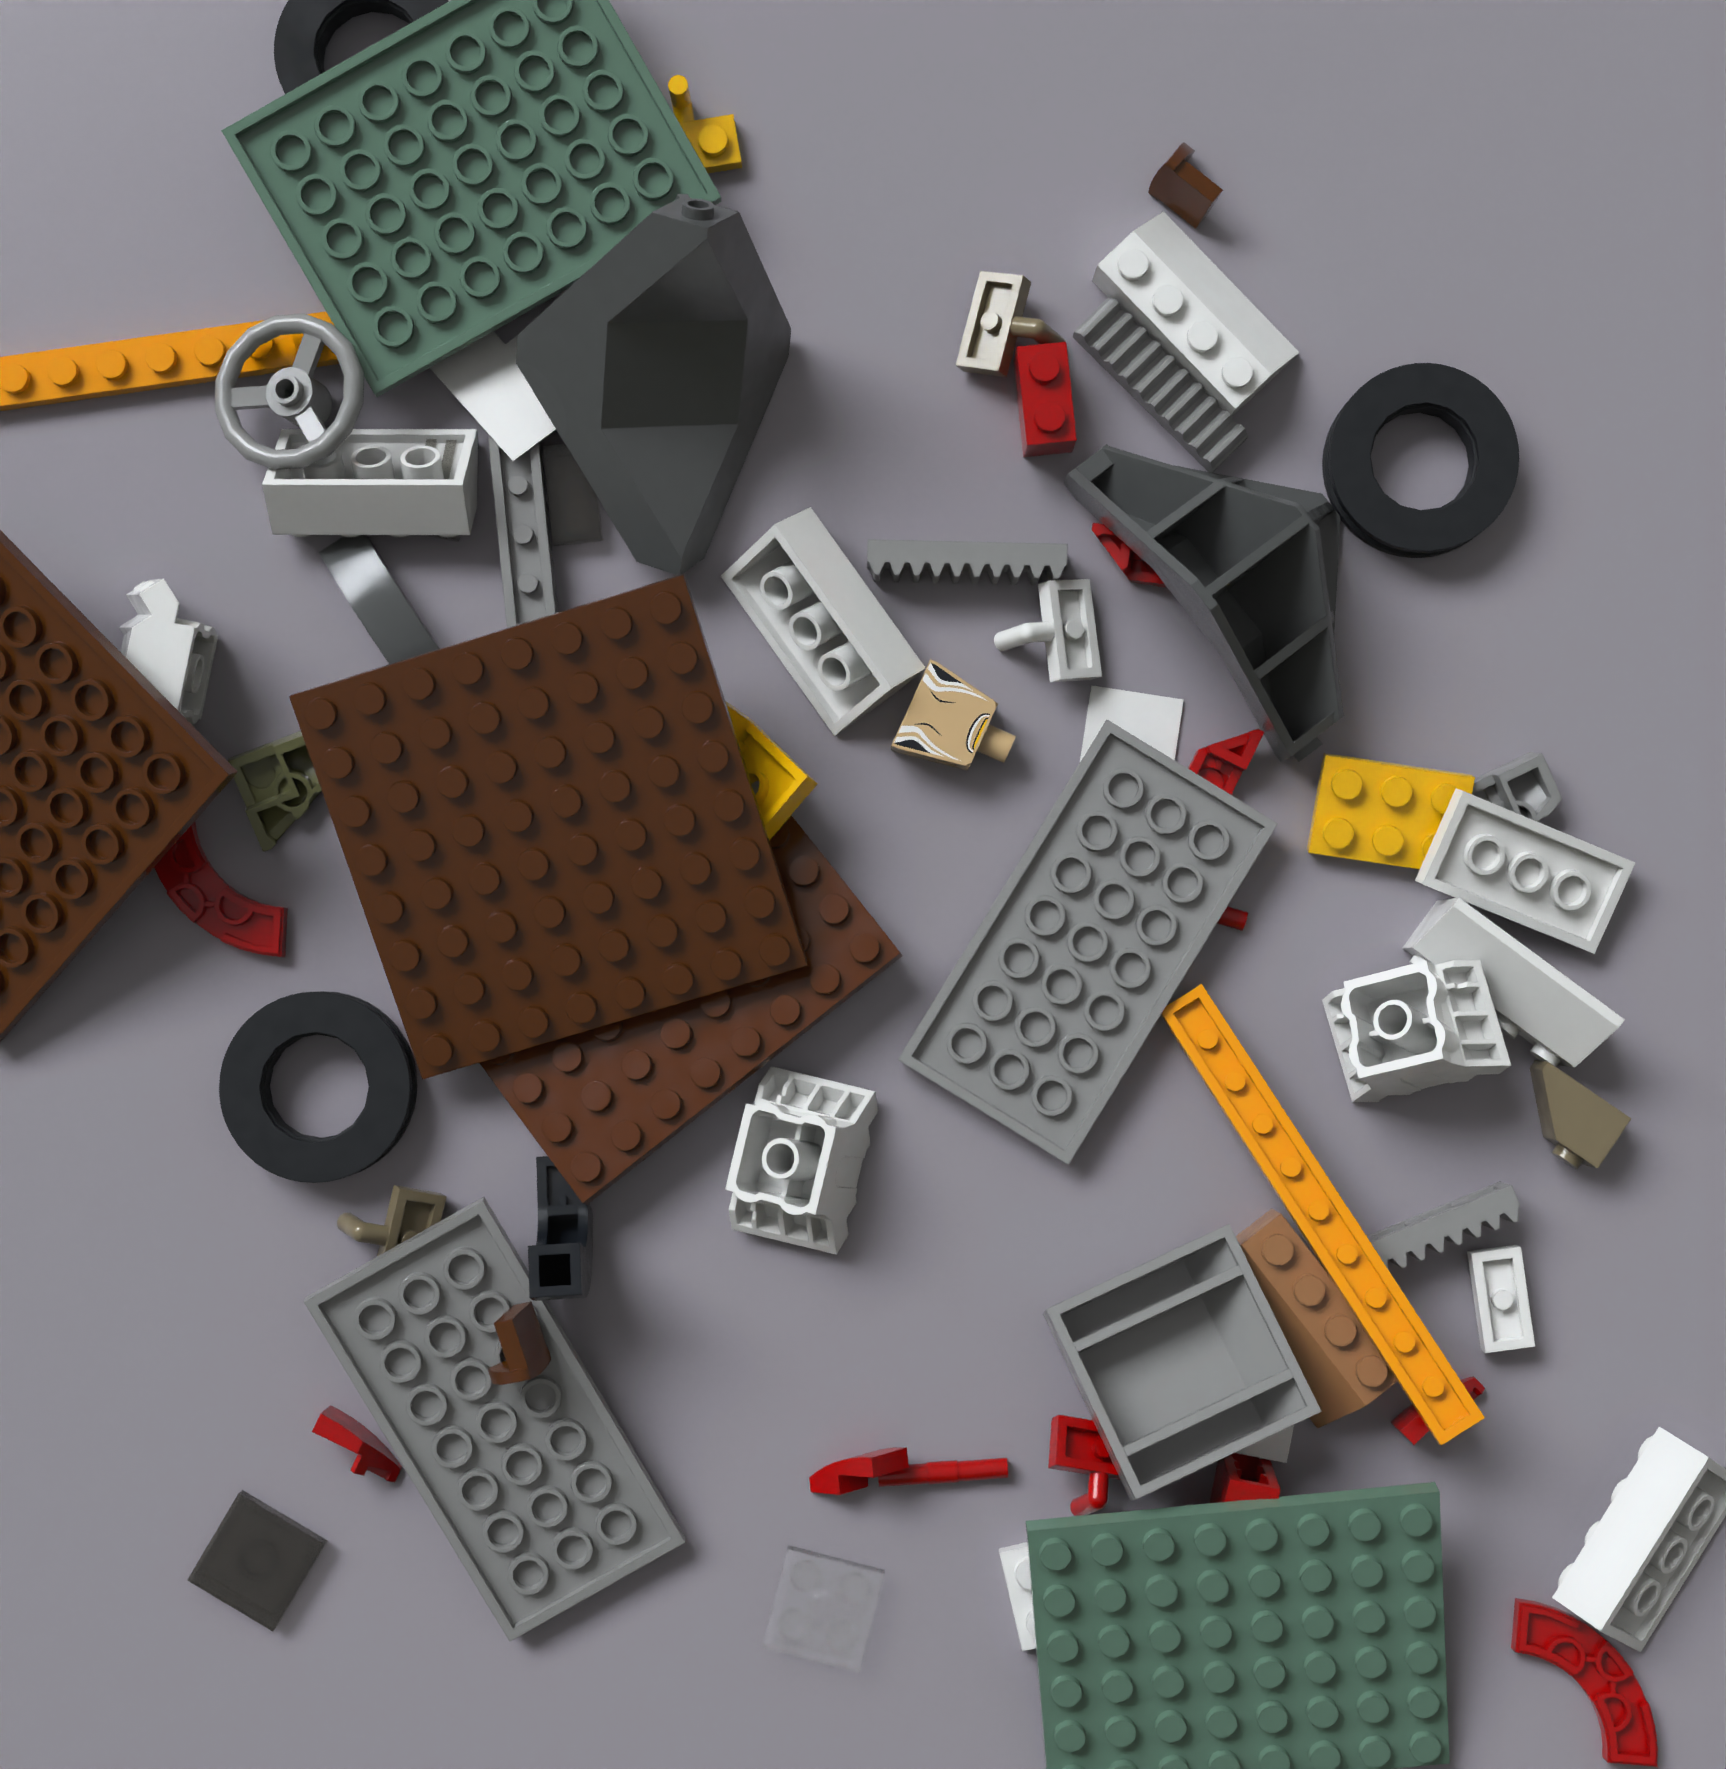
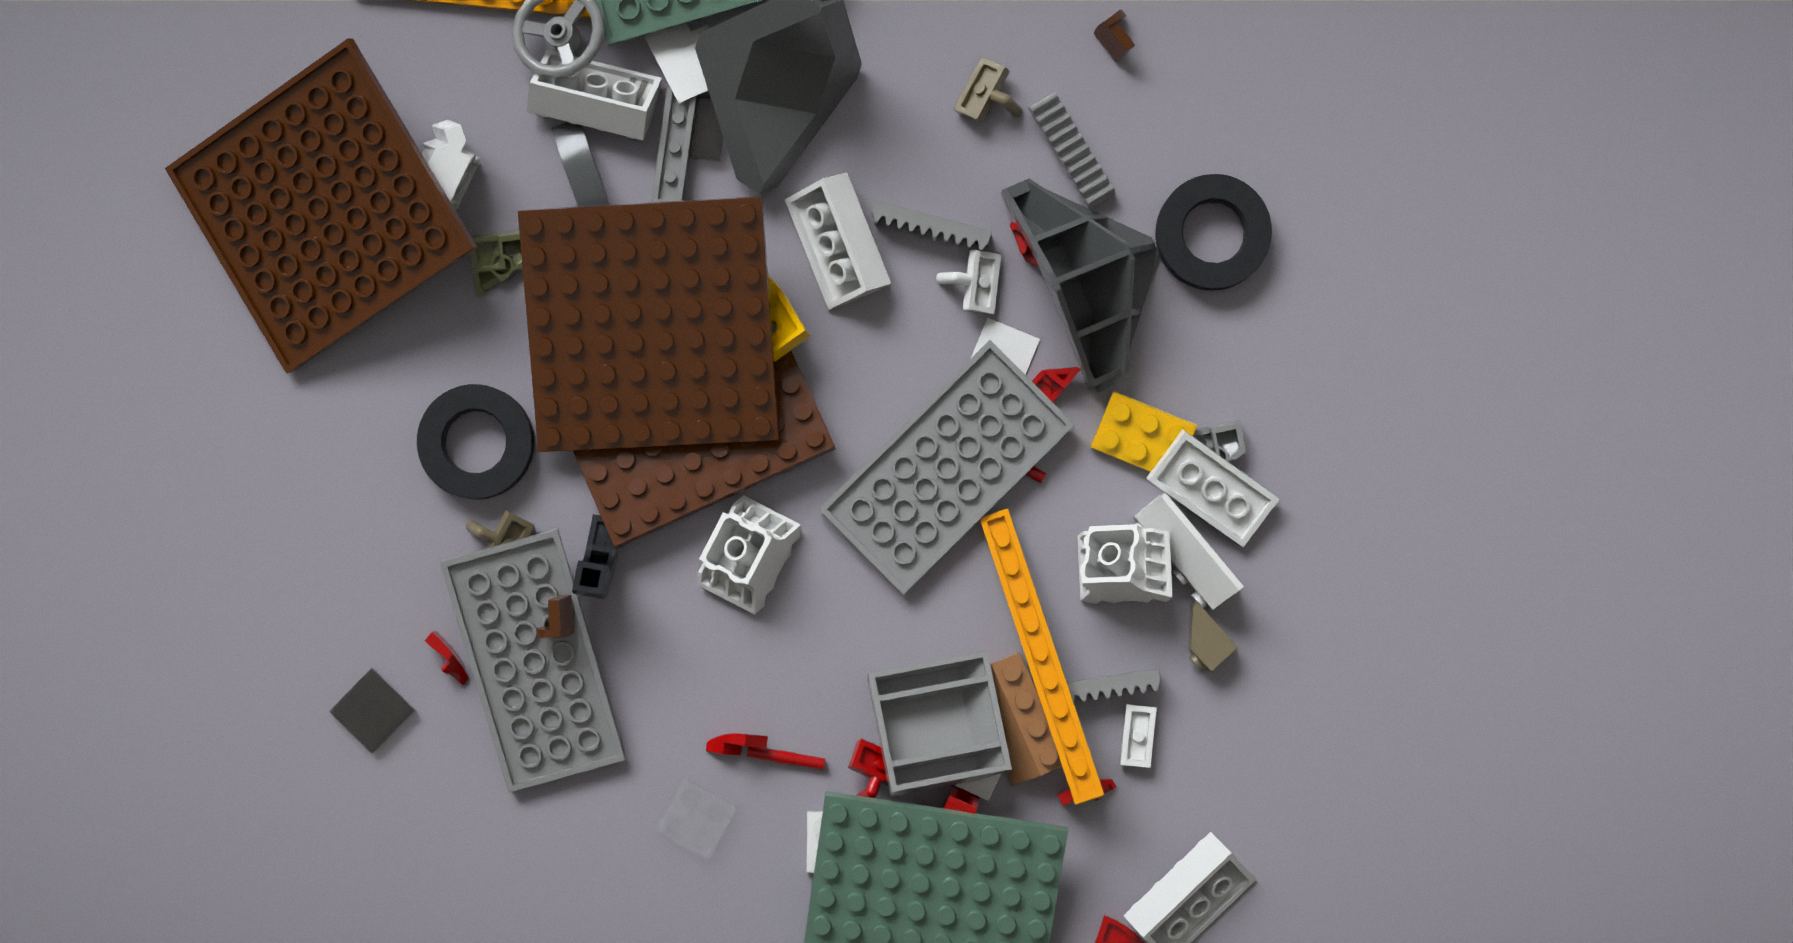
camera: 15 degrees right, 0 degrees up
red tile [154,821,288,957] -> none
tan torso [891,659,1016,771] -> none
red brick [1013,342,1077,457] -> none
white slope [1092,211,1299,417] -> none

